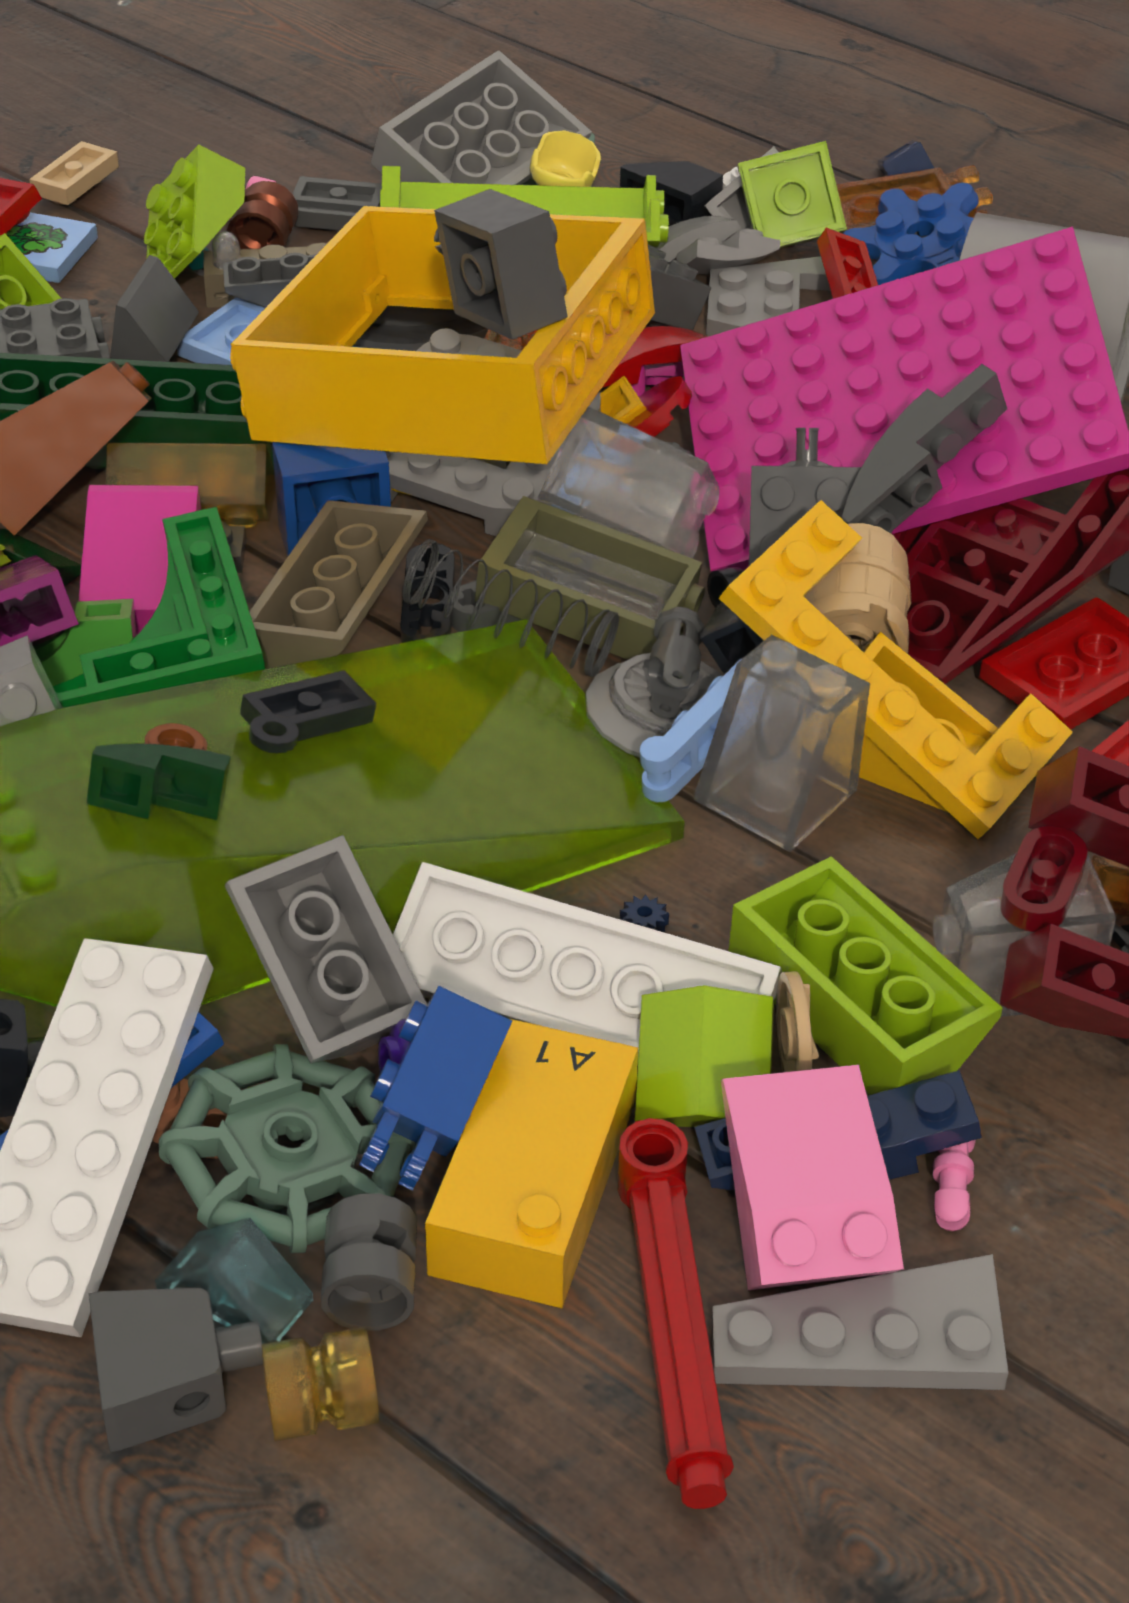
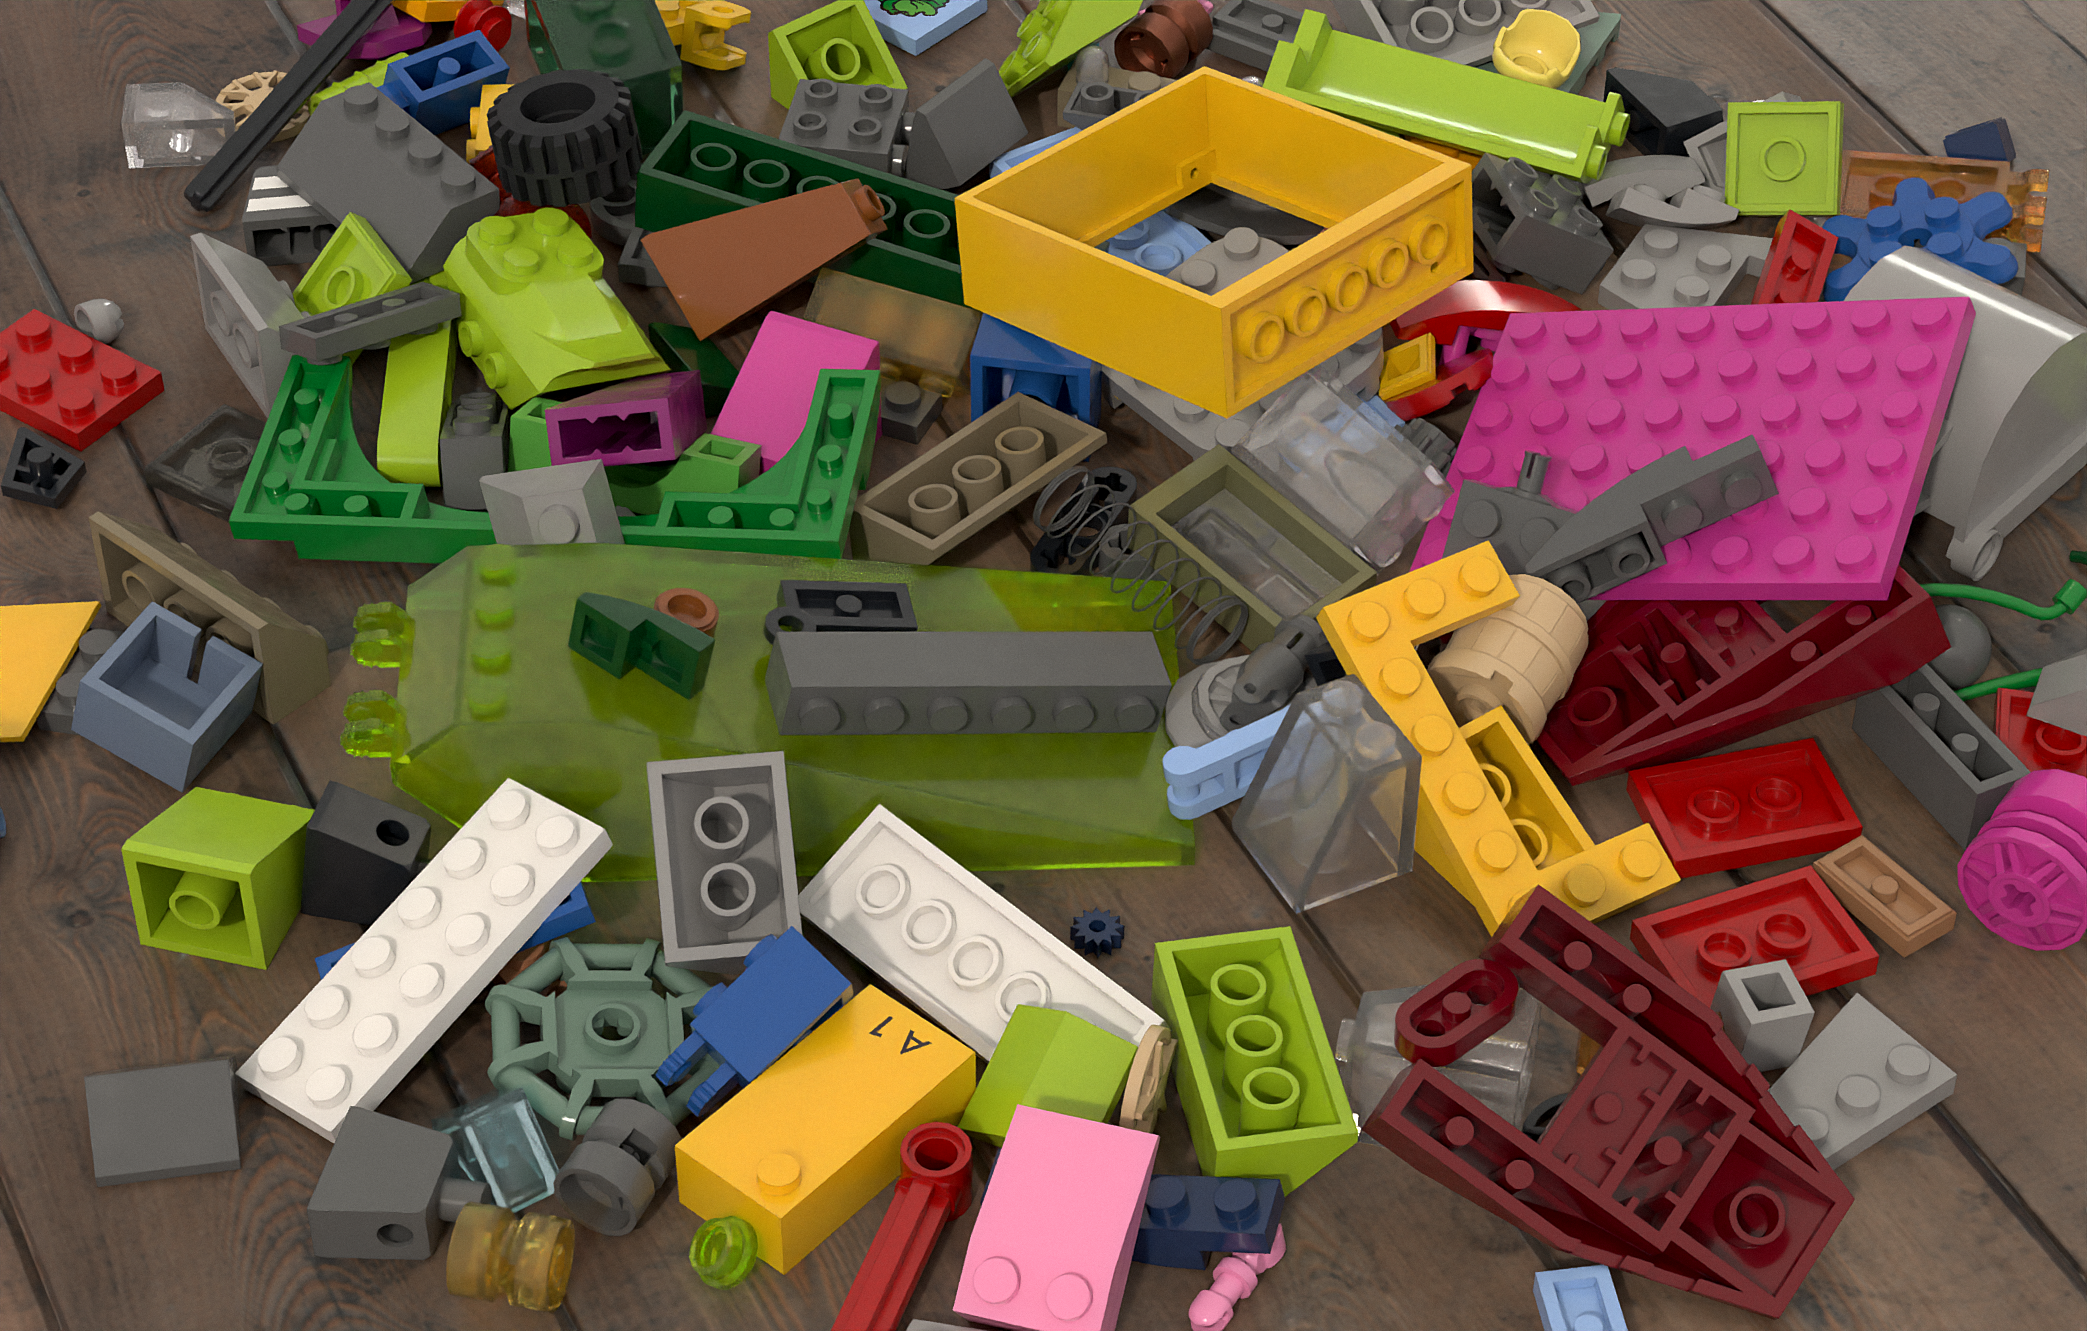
camera: 25 degrees right, 0 degrees up
dark grey brick [434,189,568,340] -> none
none -> clear neon green plate [689,1216,758,1290]
none -> dark grey brick [765,632,1172,735]

